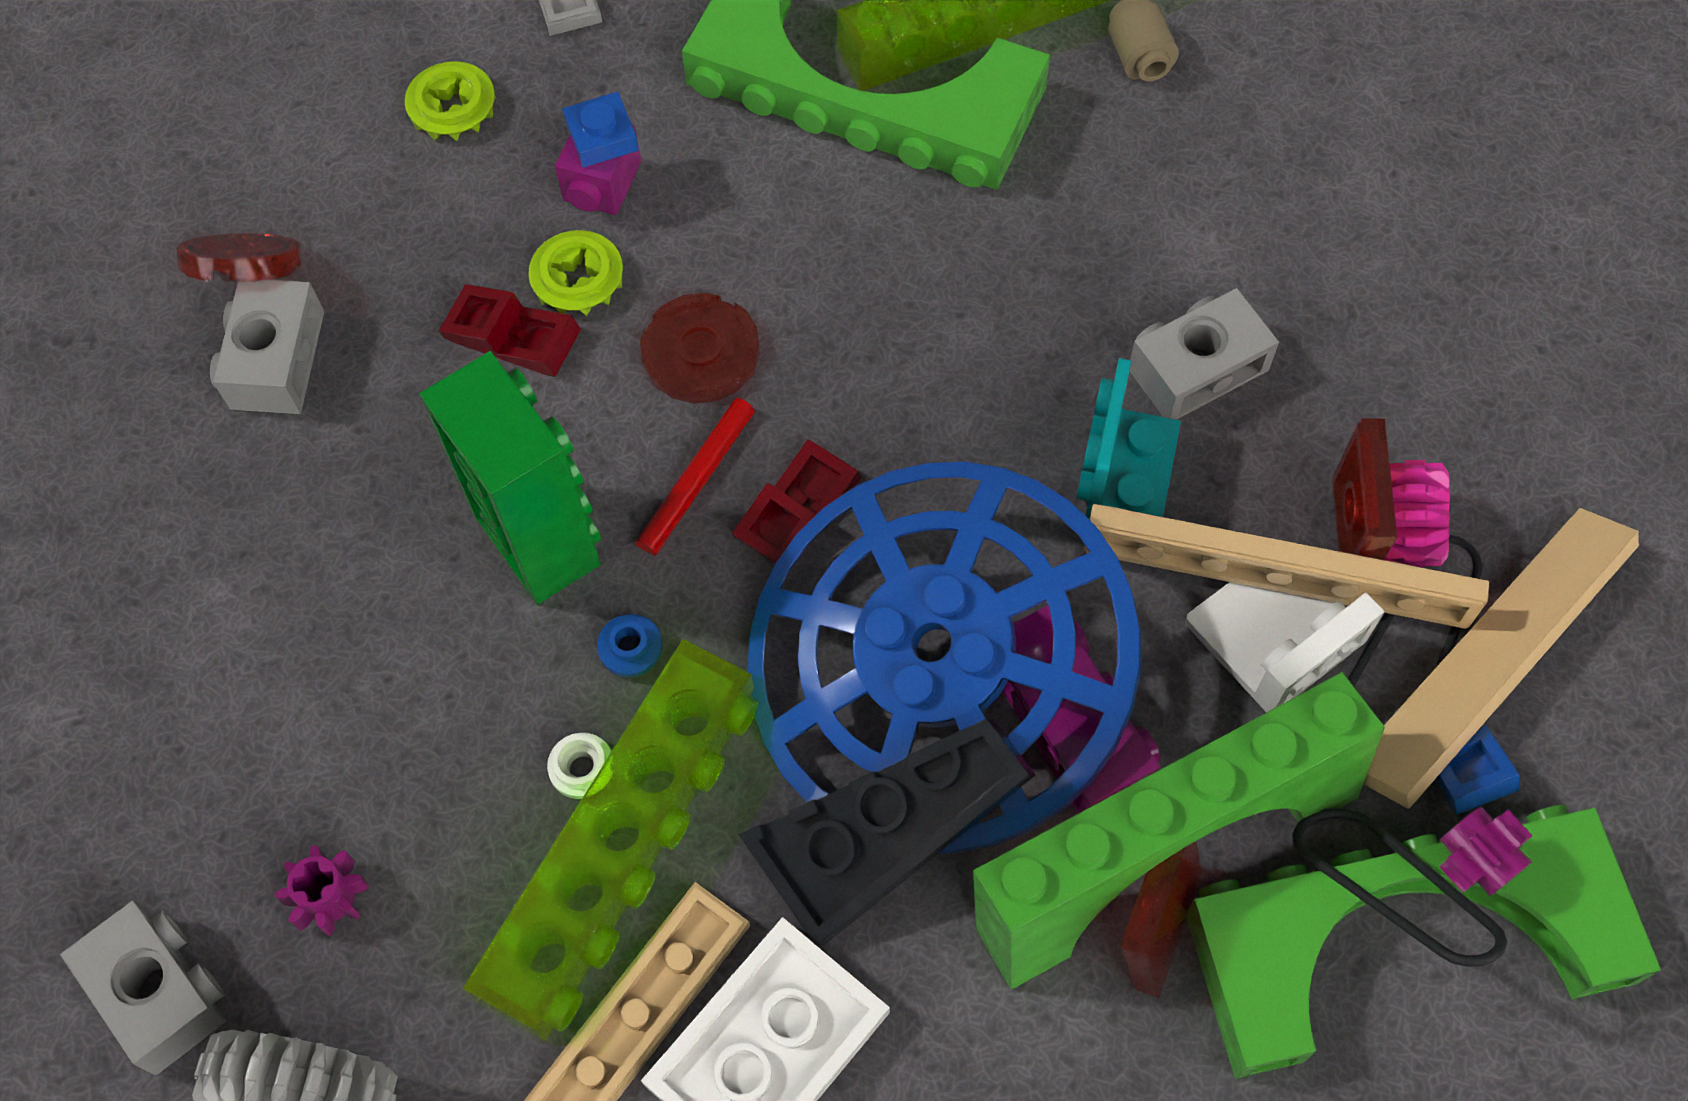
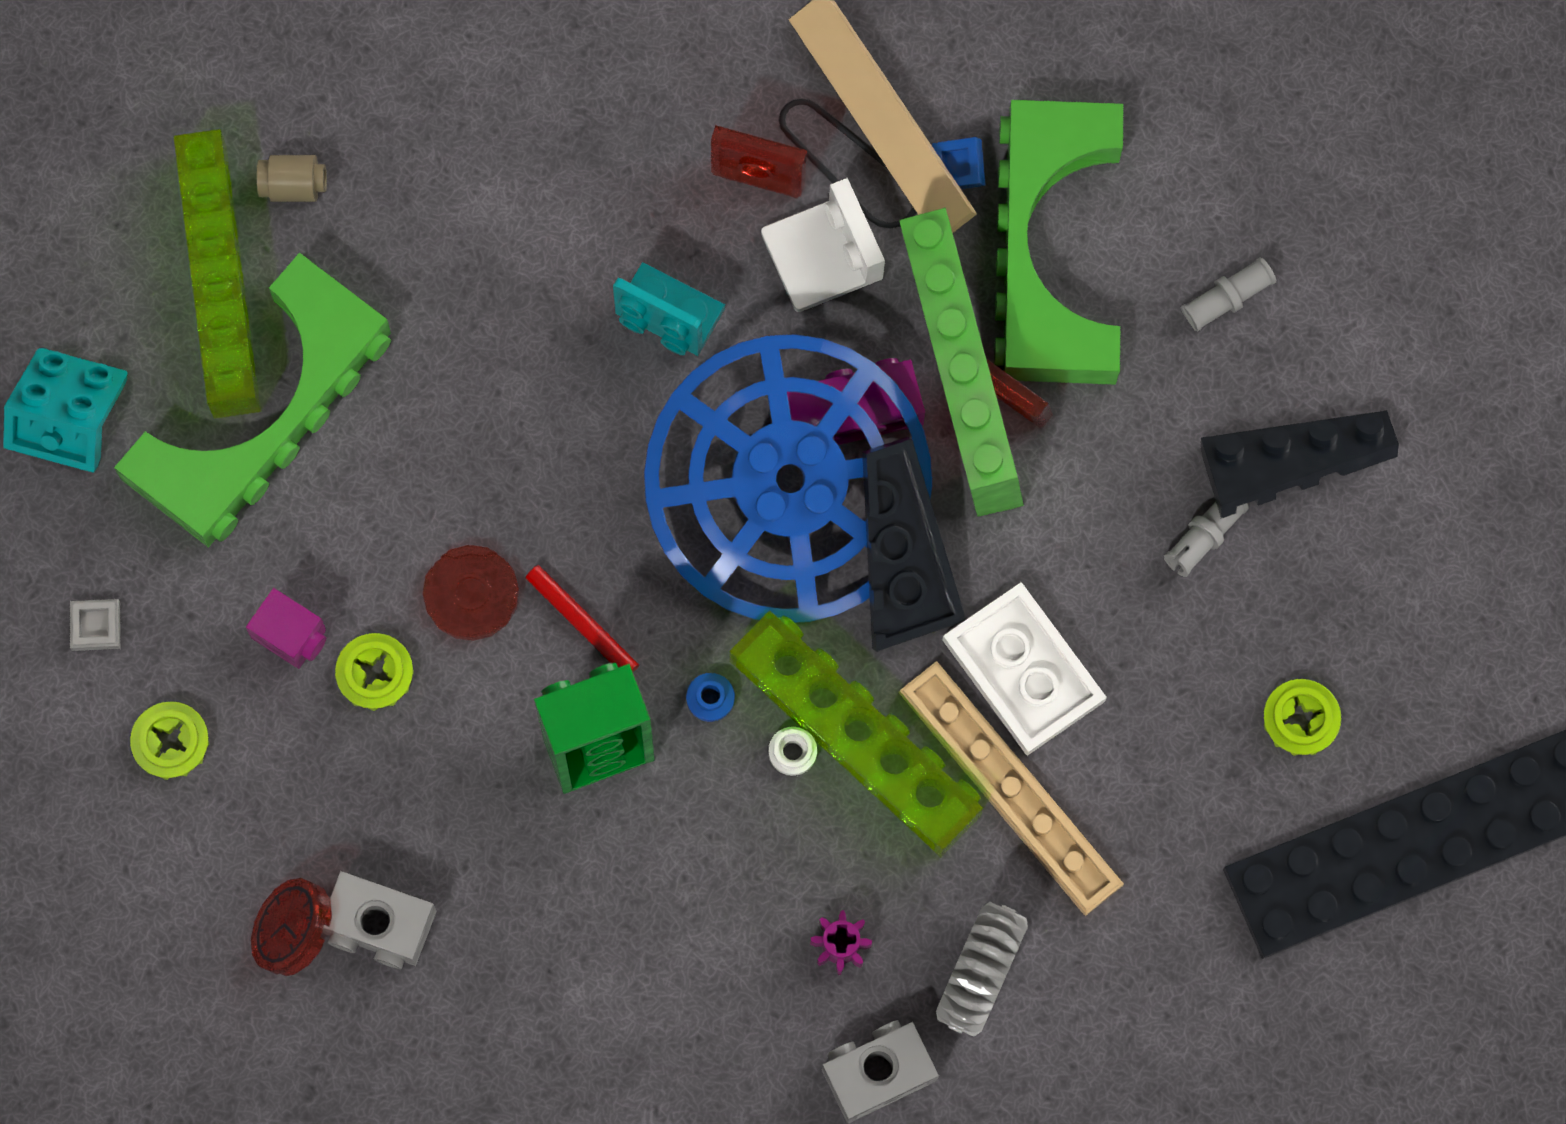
camera: 80 degrees left, 10 degrees up
dark red slope [439,284,581,377] -> none
blue plate [562,91,639,168] -> none
dark red slope [732,439,862,564] -> none
tan tile [1083,504,1489,629] -> none
light grey brick [1130,288,1279,420] -> none
black piece [1292,808,1507,967] -> none
dark pink gear [1381,460,1450,568] -> none
magenta gear [1439,806,1532,897] -> none

